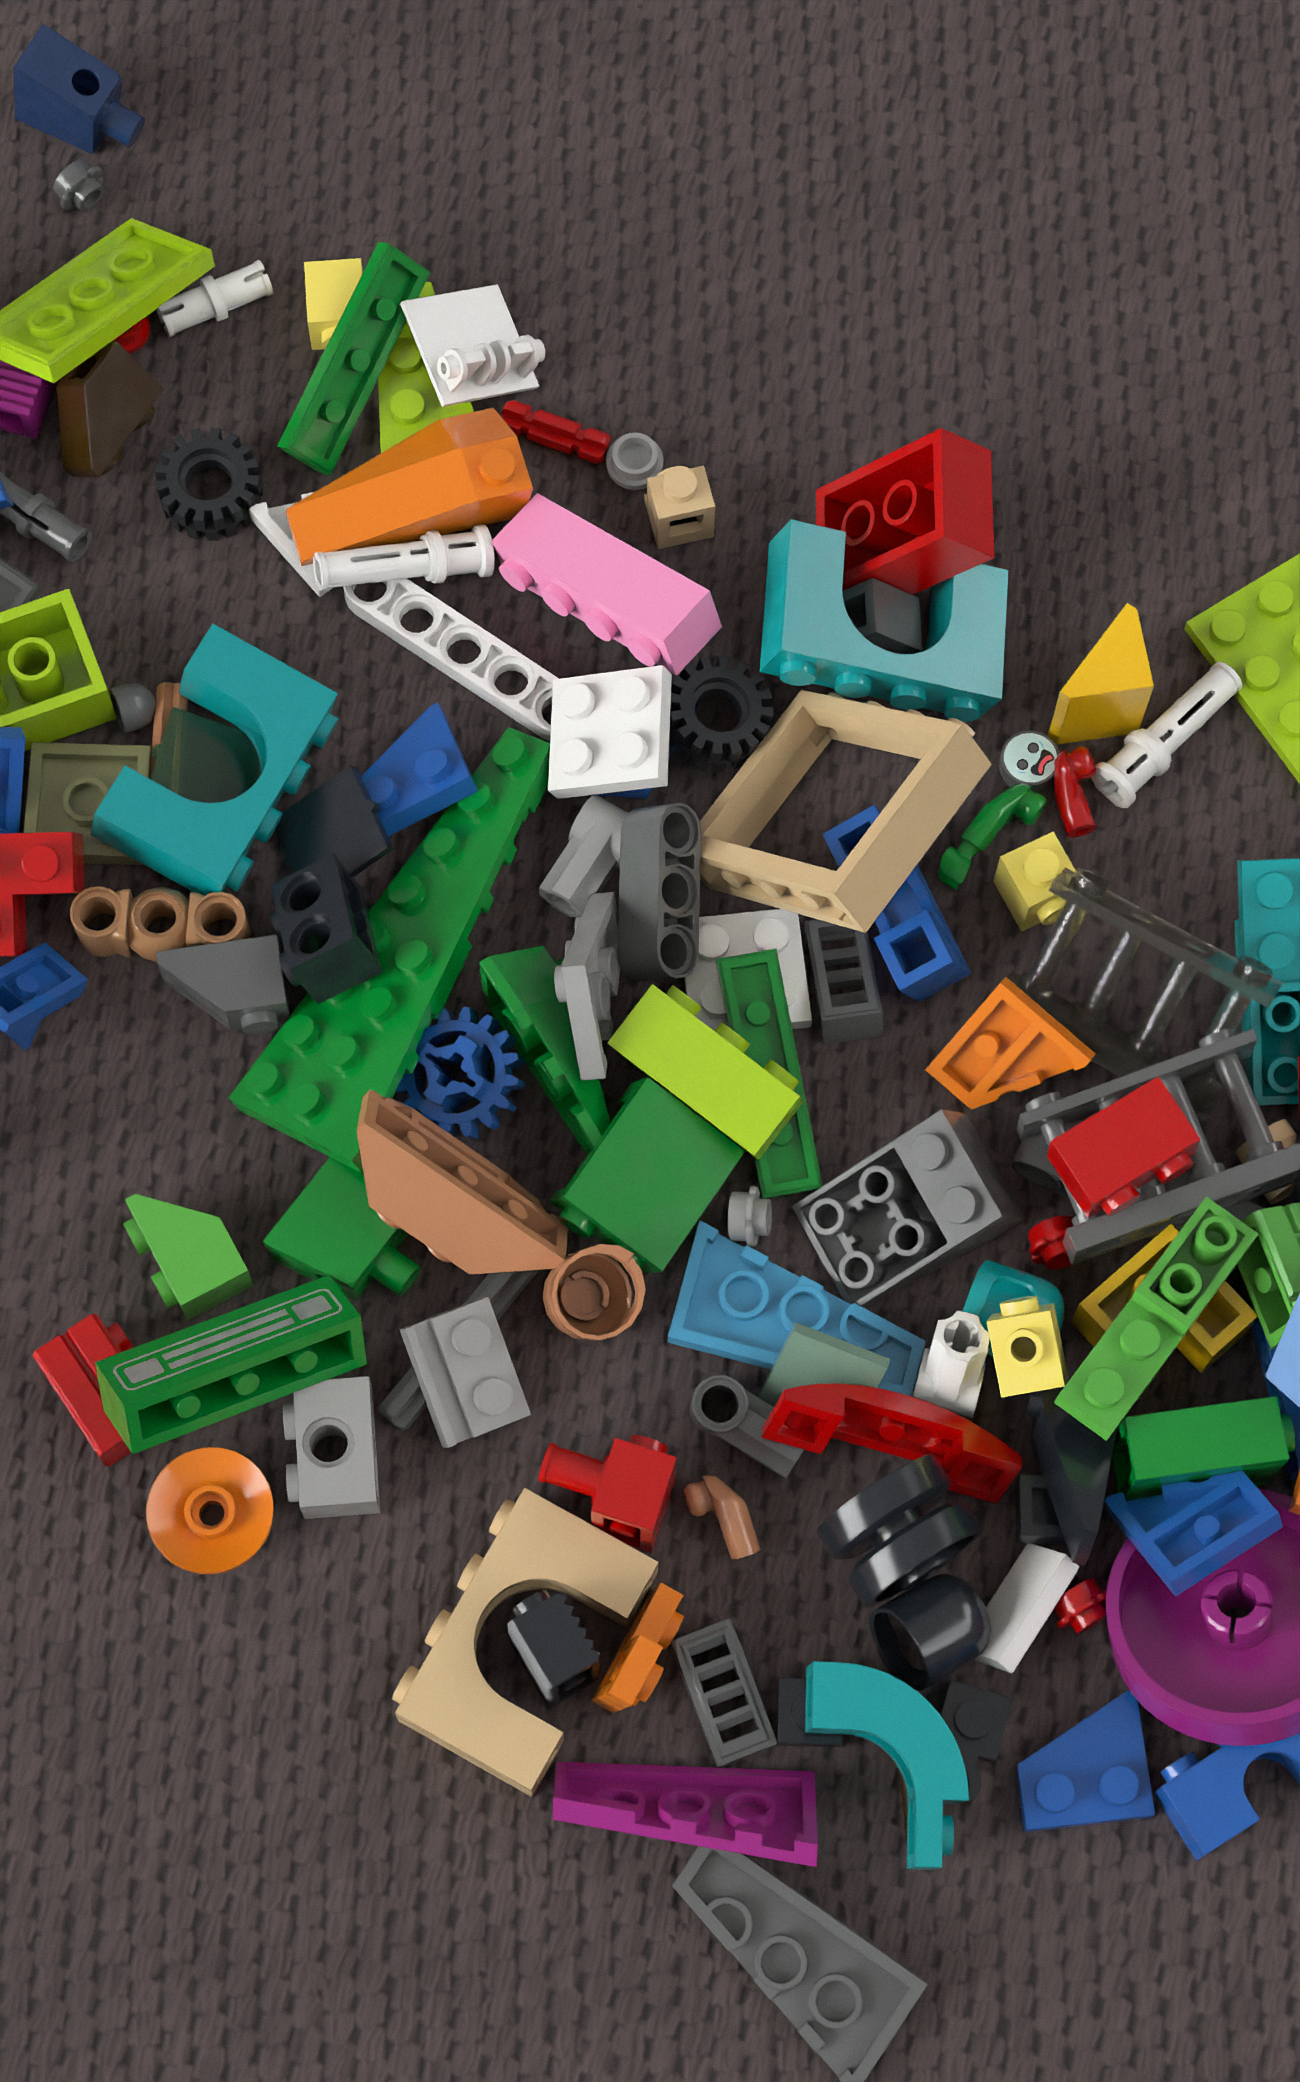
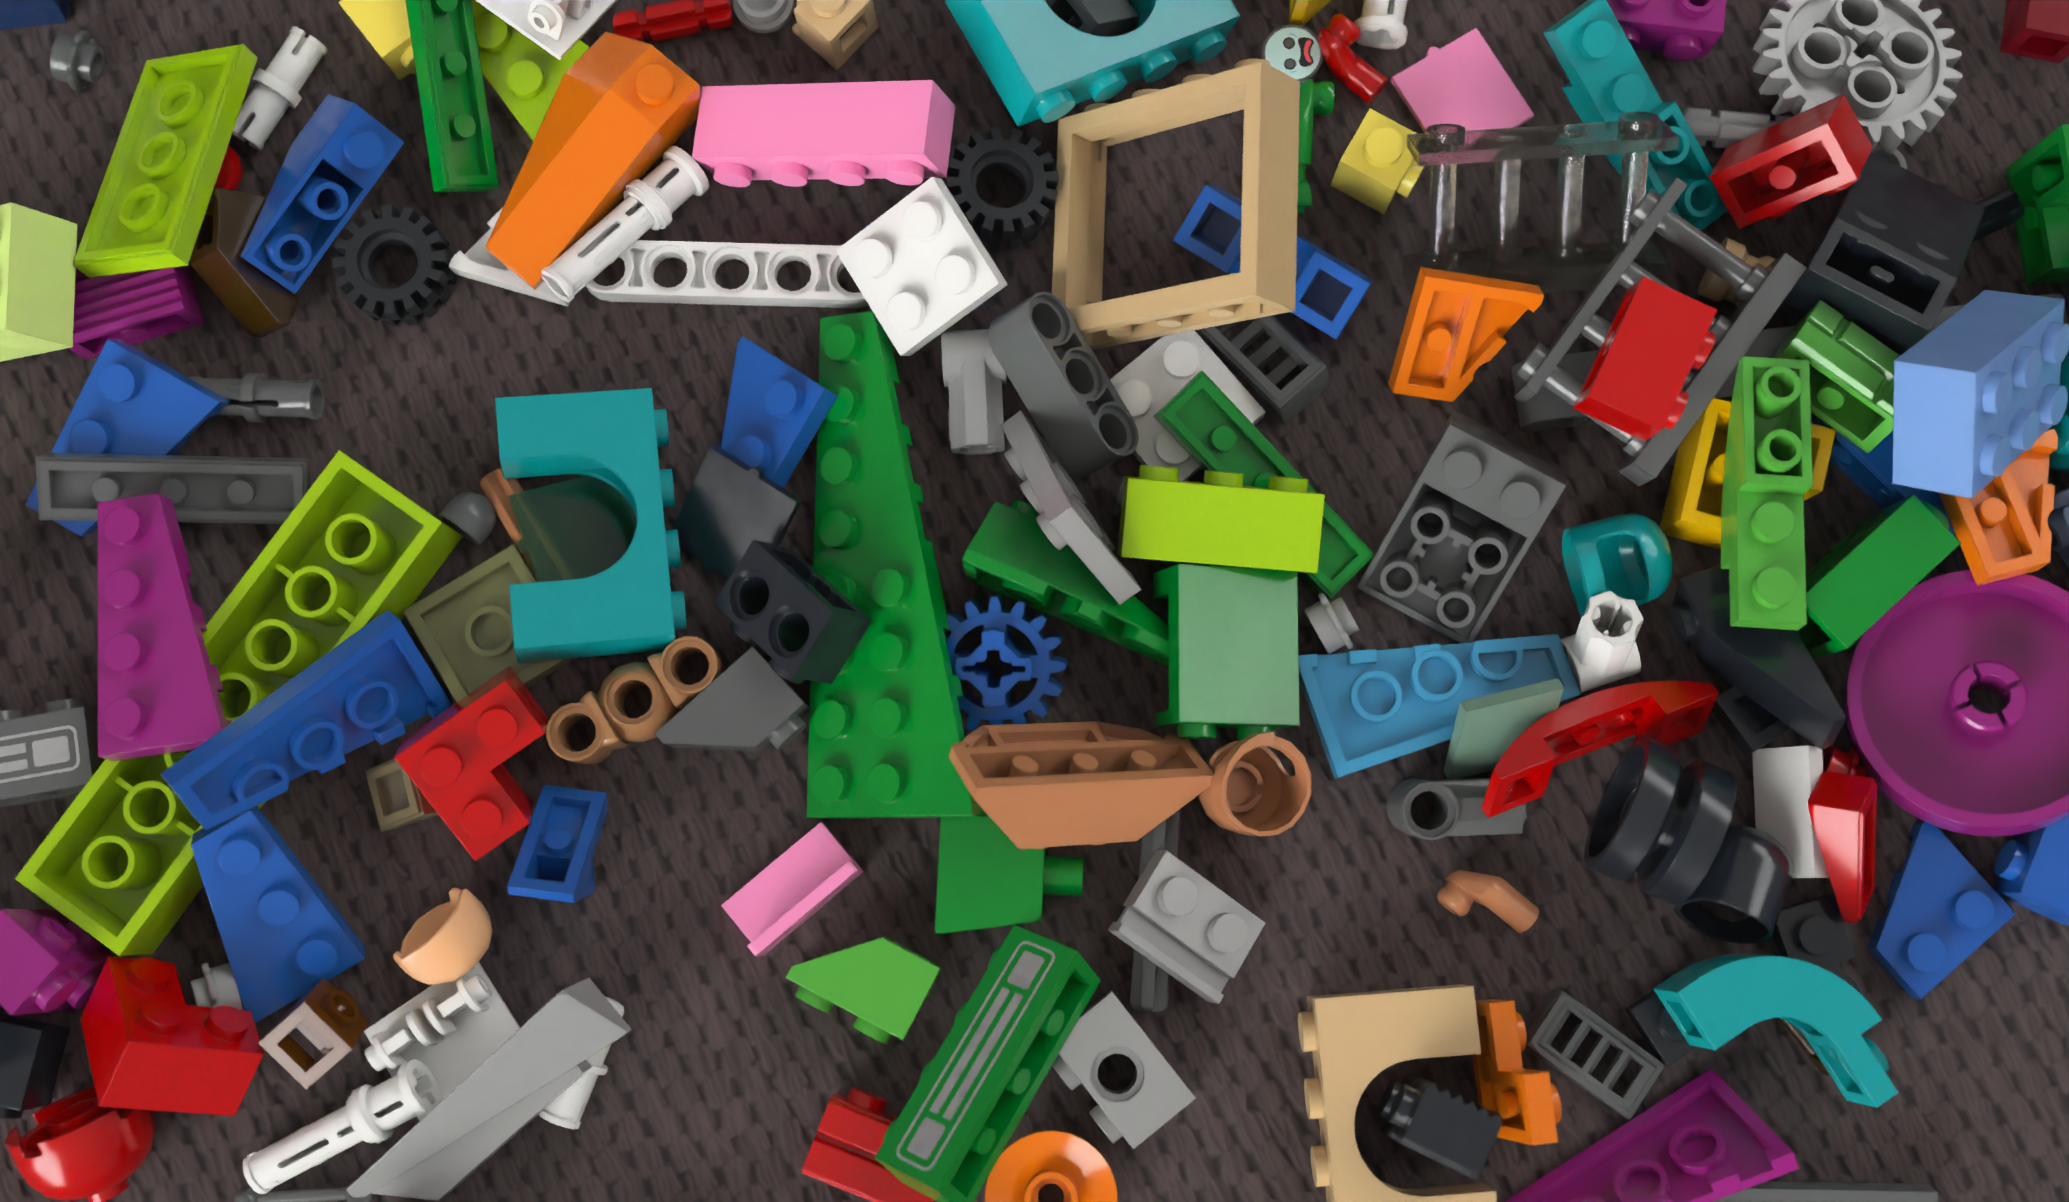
camera: 30 degrees left, 10 degrees up
red brick [538,1435,677,1554] -> none
light yellow brick [987,1296,1069,1397] -> none
red plate [1027,1215,1074,1270] -> none
blue wing [1104,1470,1283,1597] -> none
none -> blue slope [241,94,404,294]
none -> bright pink panel [721,822,864,957]
none -> bright pink piece [1390,28,1534,168]
none -> red slope [1808,772,1878,924]

